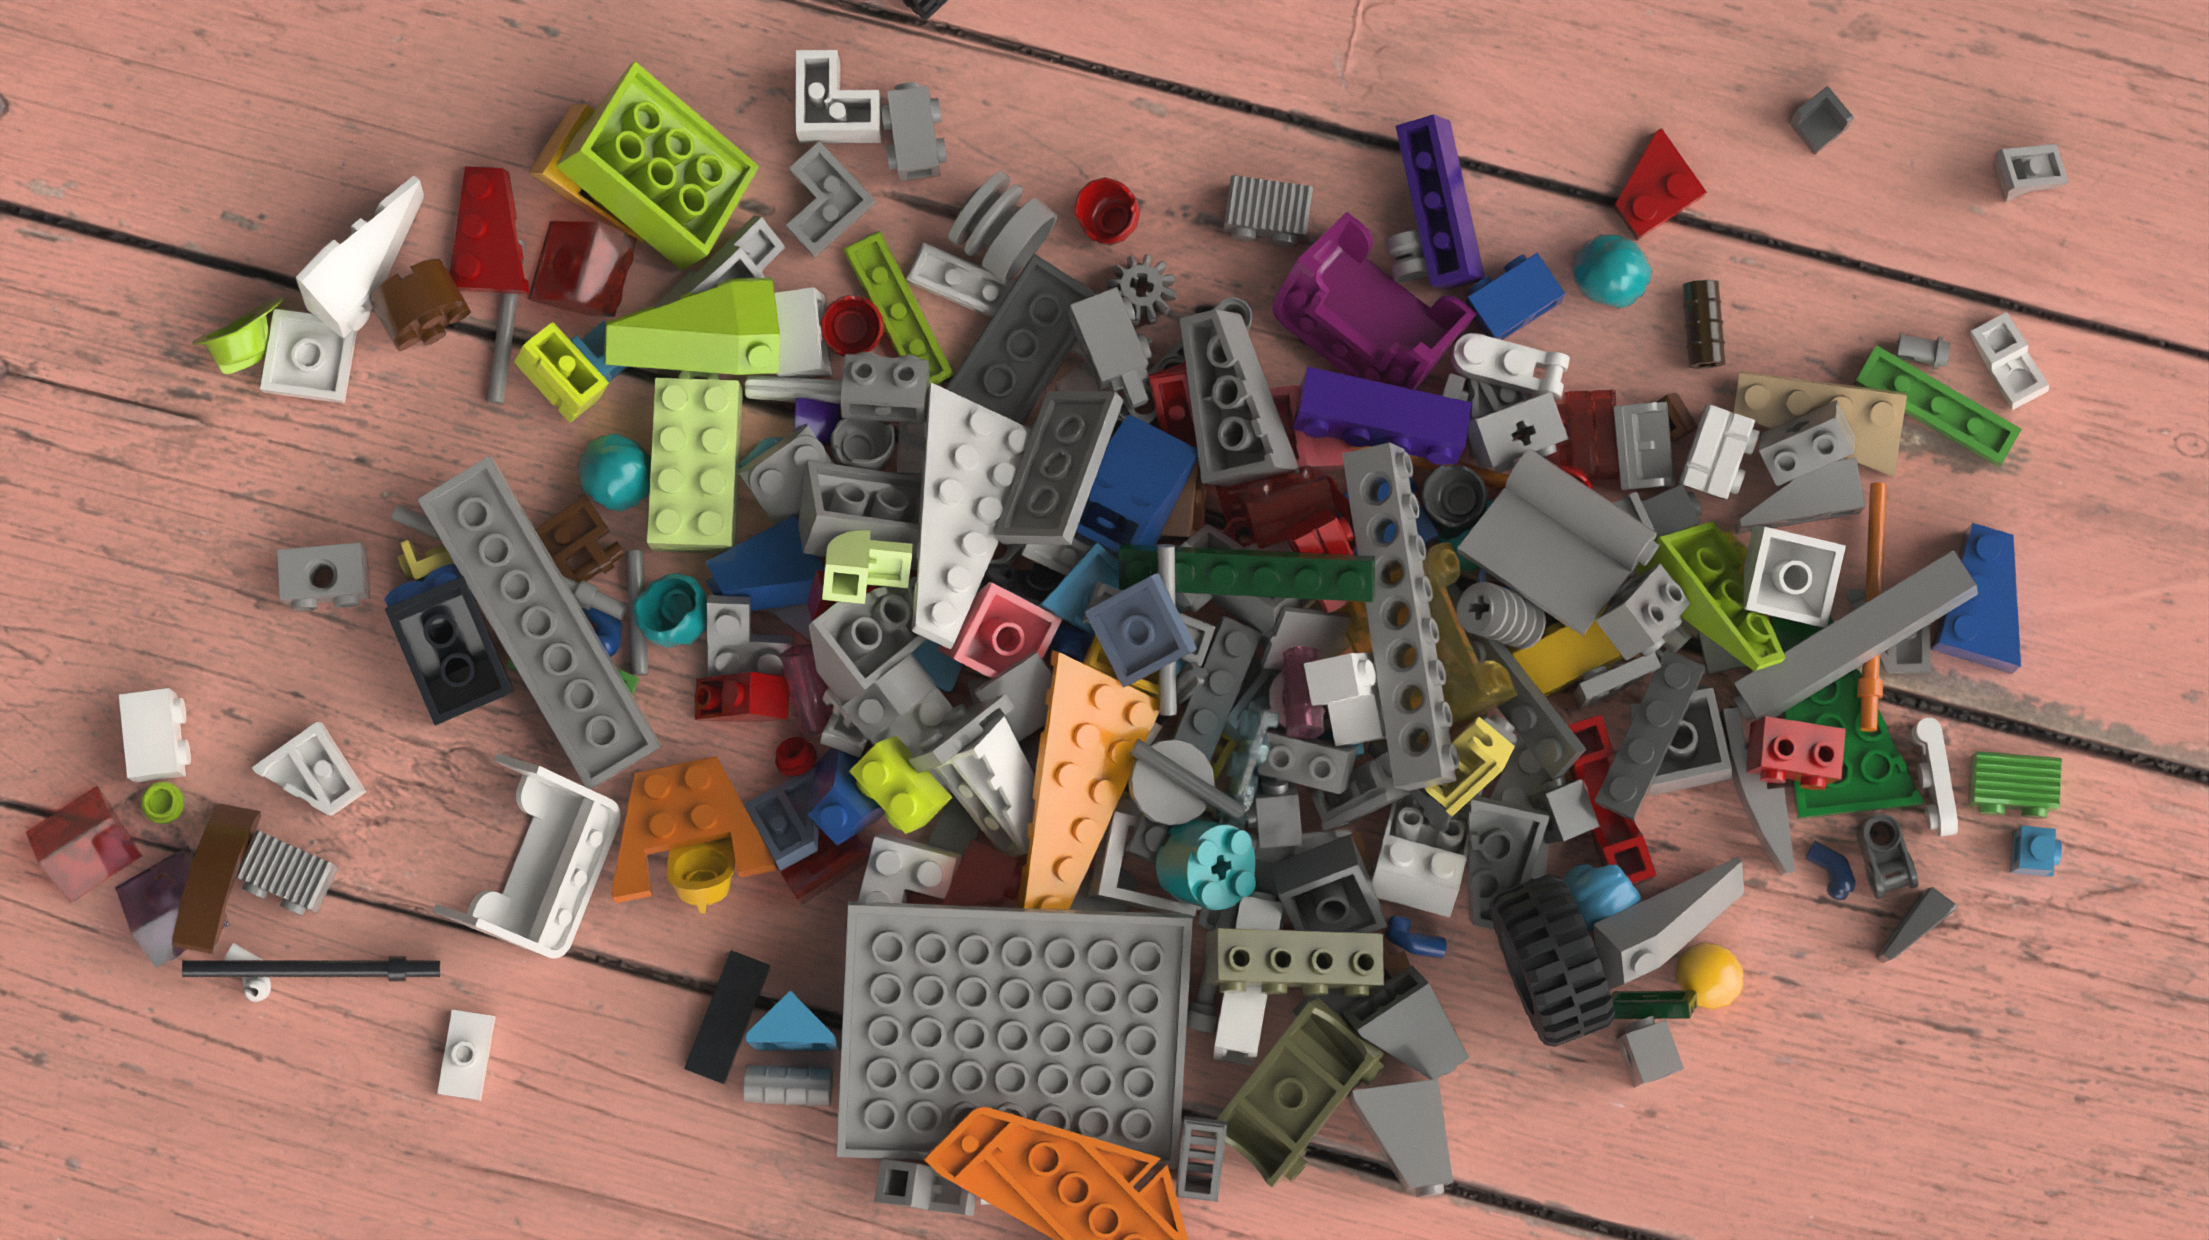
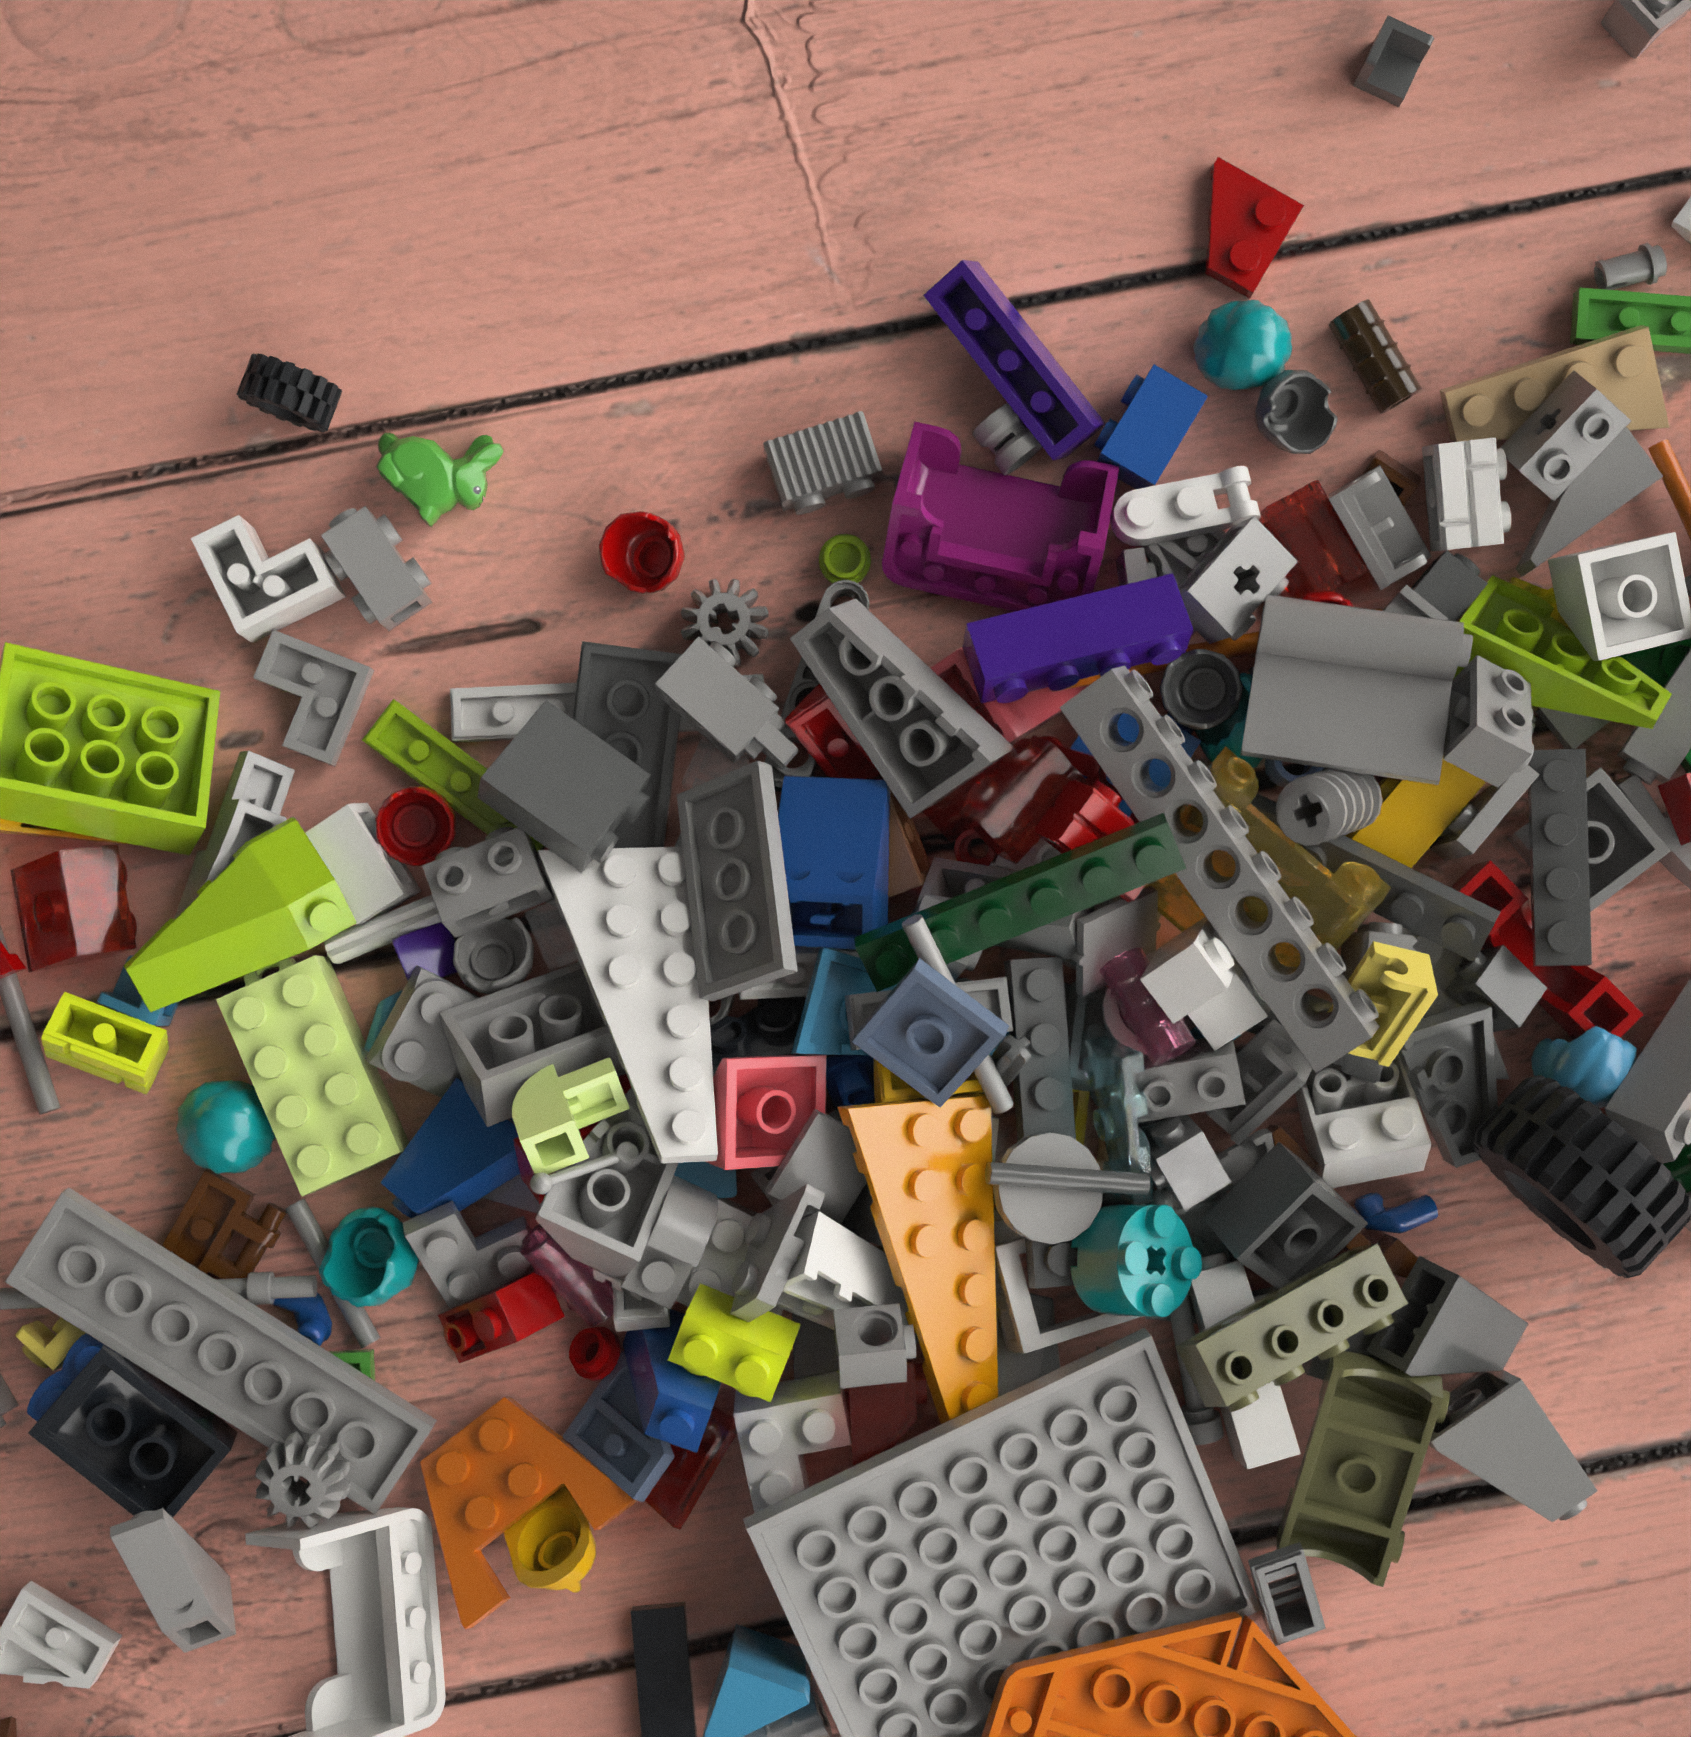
camera: 30 degrees left, 5 degrees up
light grey wheel [948,171,1057,283] -> none
none -> light grey slope [110,1508,236,1653]
none -> light grey gear [255,1431,351,1529]
none -> bright green animal [376,432,504,527]
none -> dark grey brick [478,700,651,873]
none -> light grey hinge [530,1142,638,1194]
none -> lime plate [819,534,871,584]
none -> light grey brick [833,1303,916,1389]
none -> dark grey hair [1255,370,1338,454]

